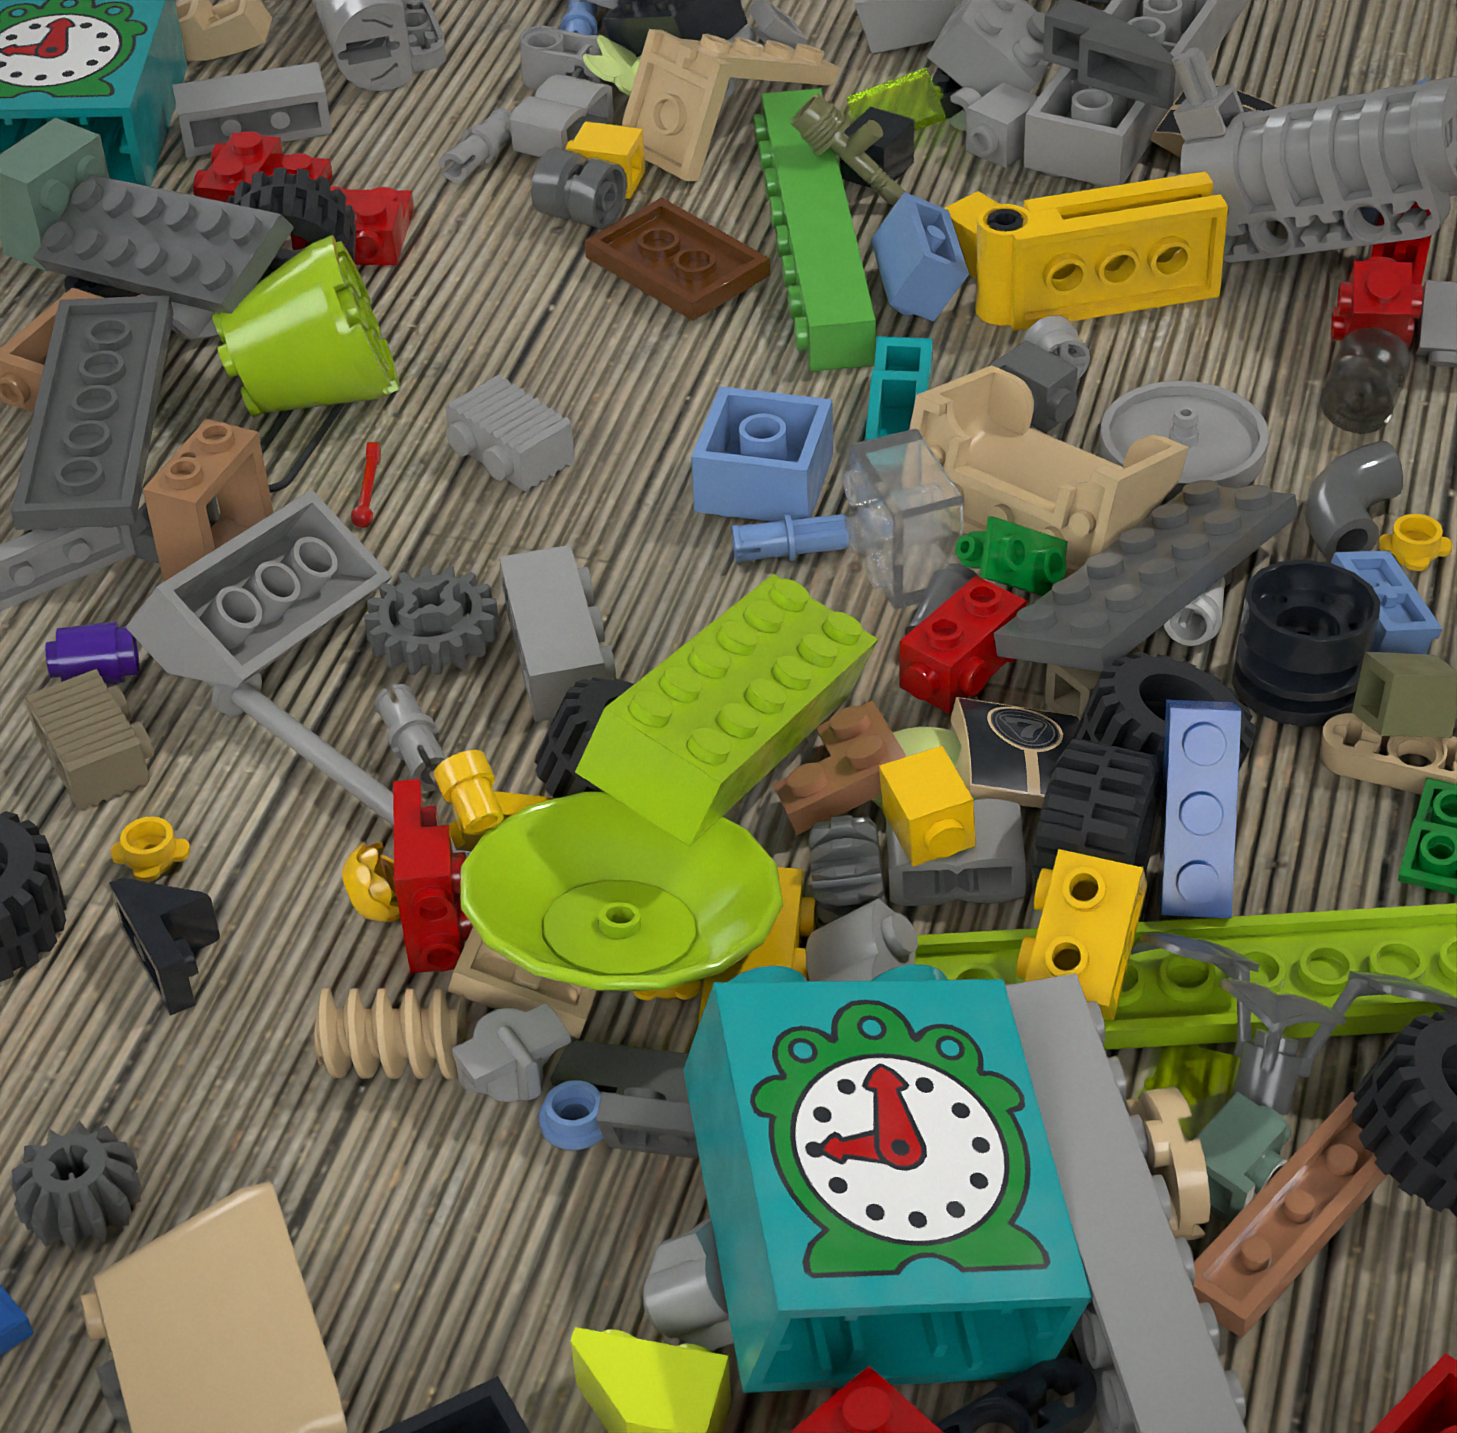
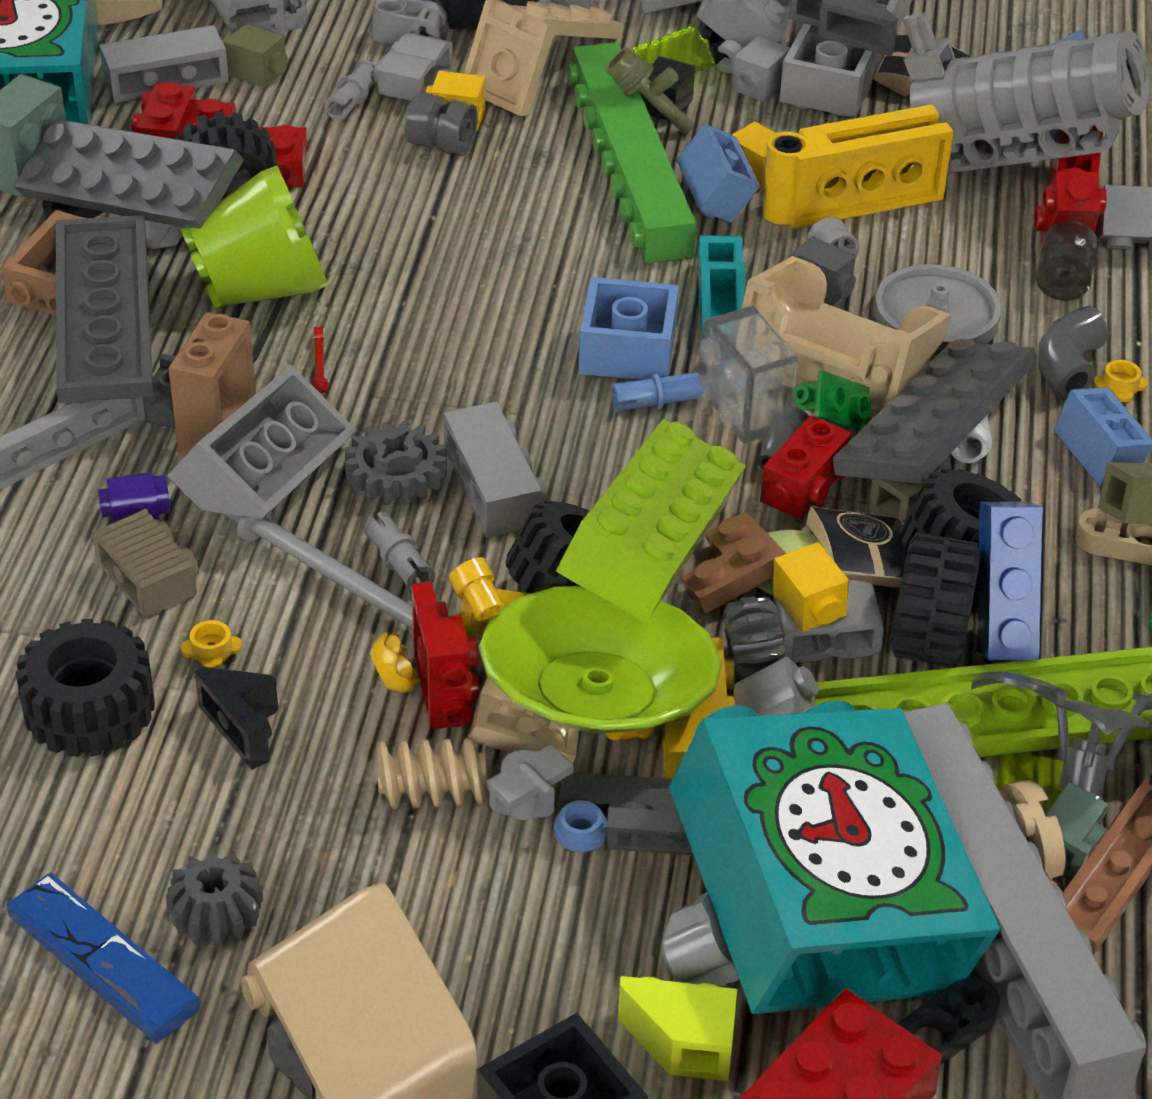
camera: 10 degrees left, 0 degrees up
light grey brick [445,374,575,492] -> none
yellowish green plate [582,34,641,96] -> none
reddish brown plate [585,197,770,321] -> none
yellow brick [1016,849,1147,1021] -> none
black wheel [1231,559,1381,727] -> none
none -> olive brick [223,23,288,88]

